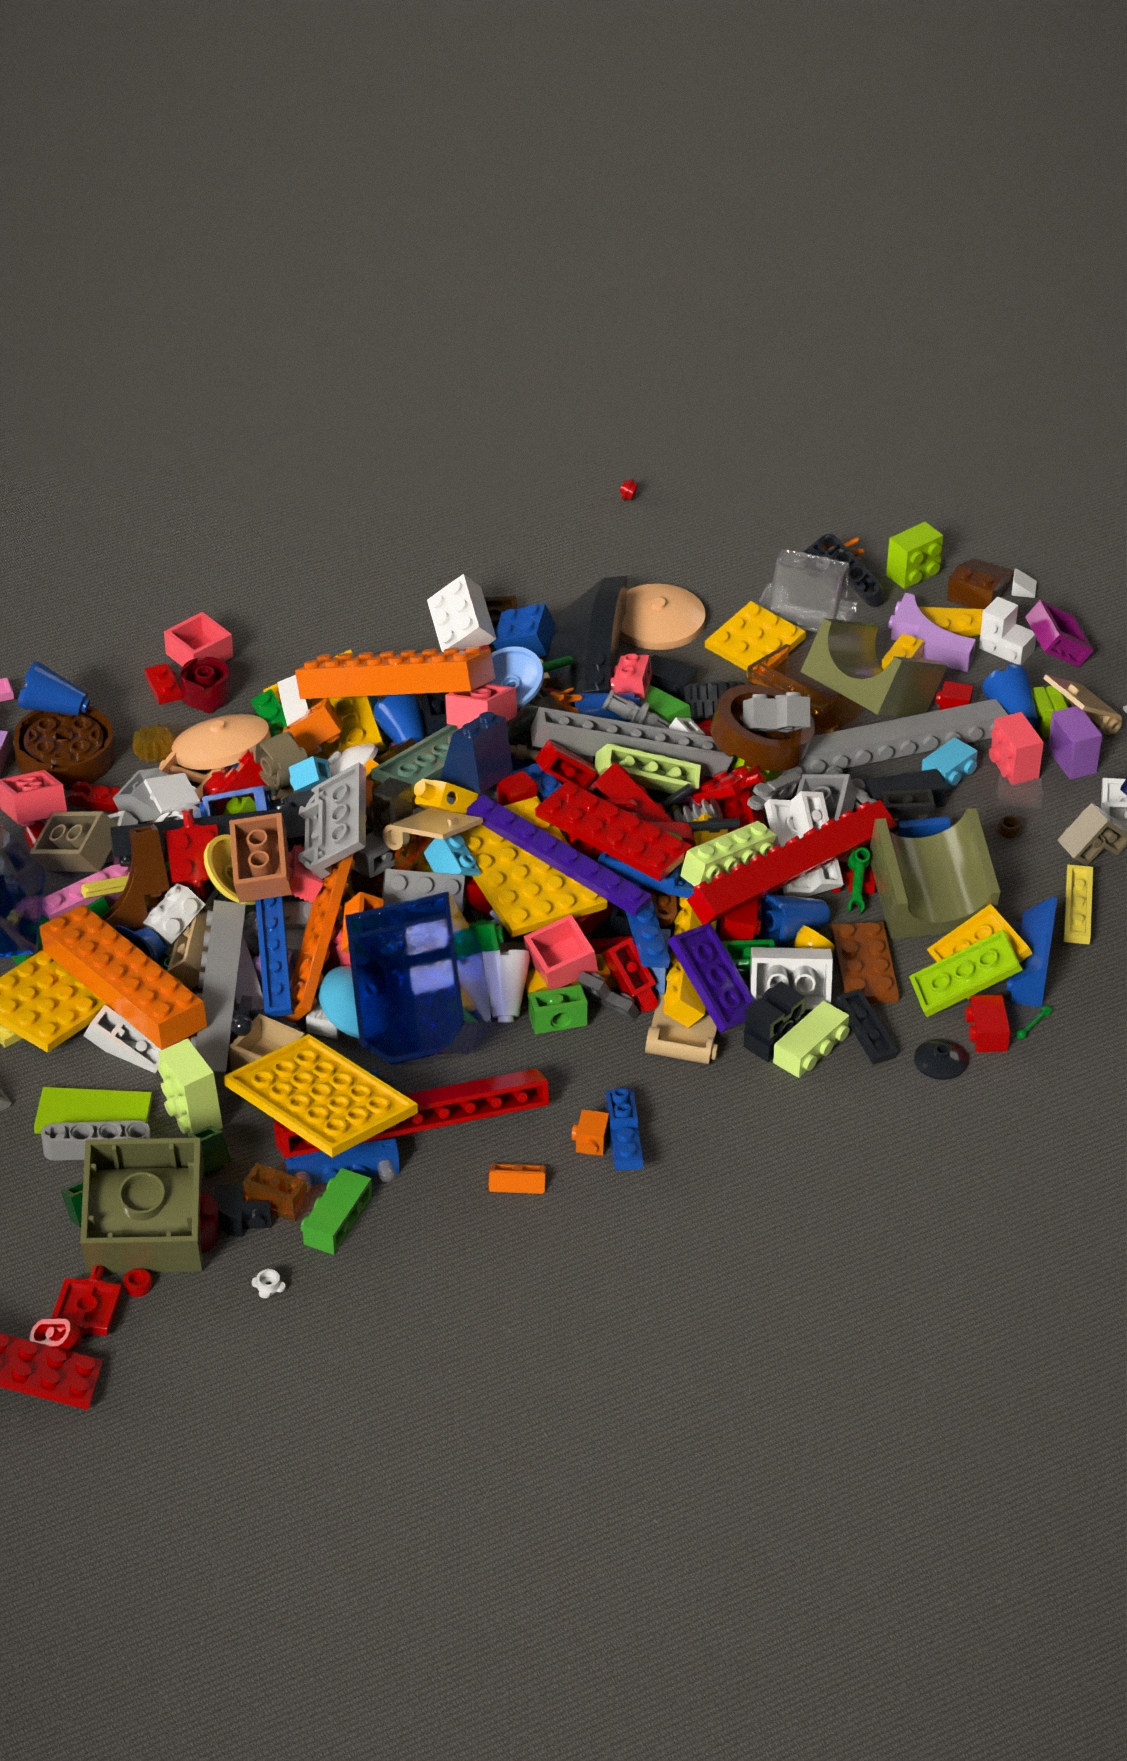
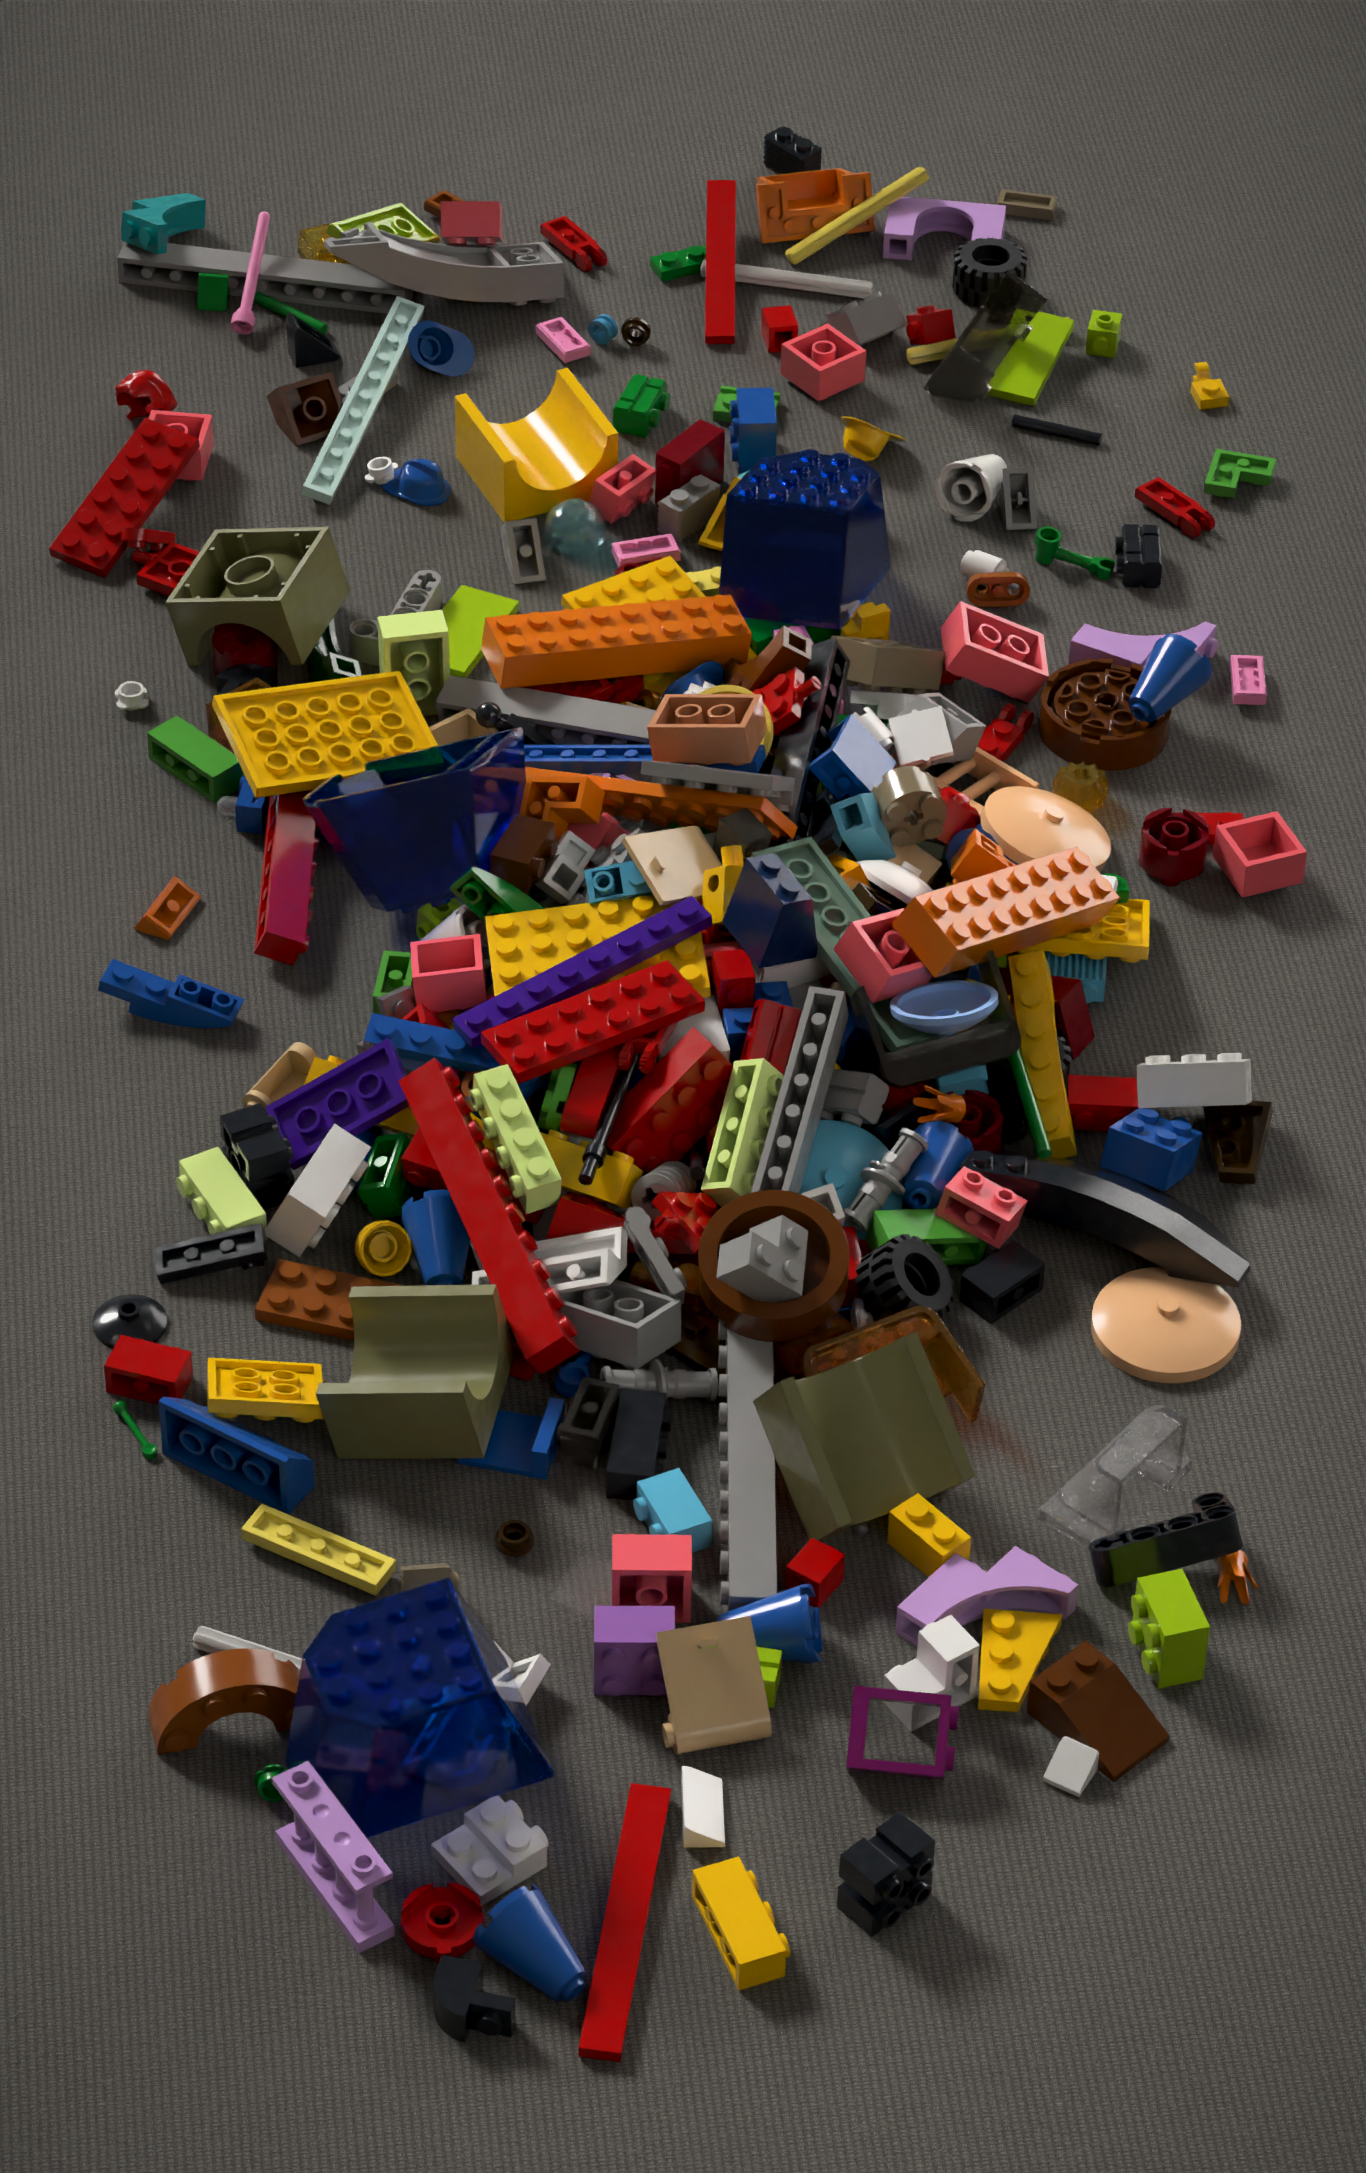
camera: 110 degrees right, 0 degrees up
orange brick [571,1109,609,1156] -> none
yellow plate [705,601,806,679] -> none
lime tile [909,929,1023,1017] -> none

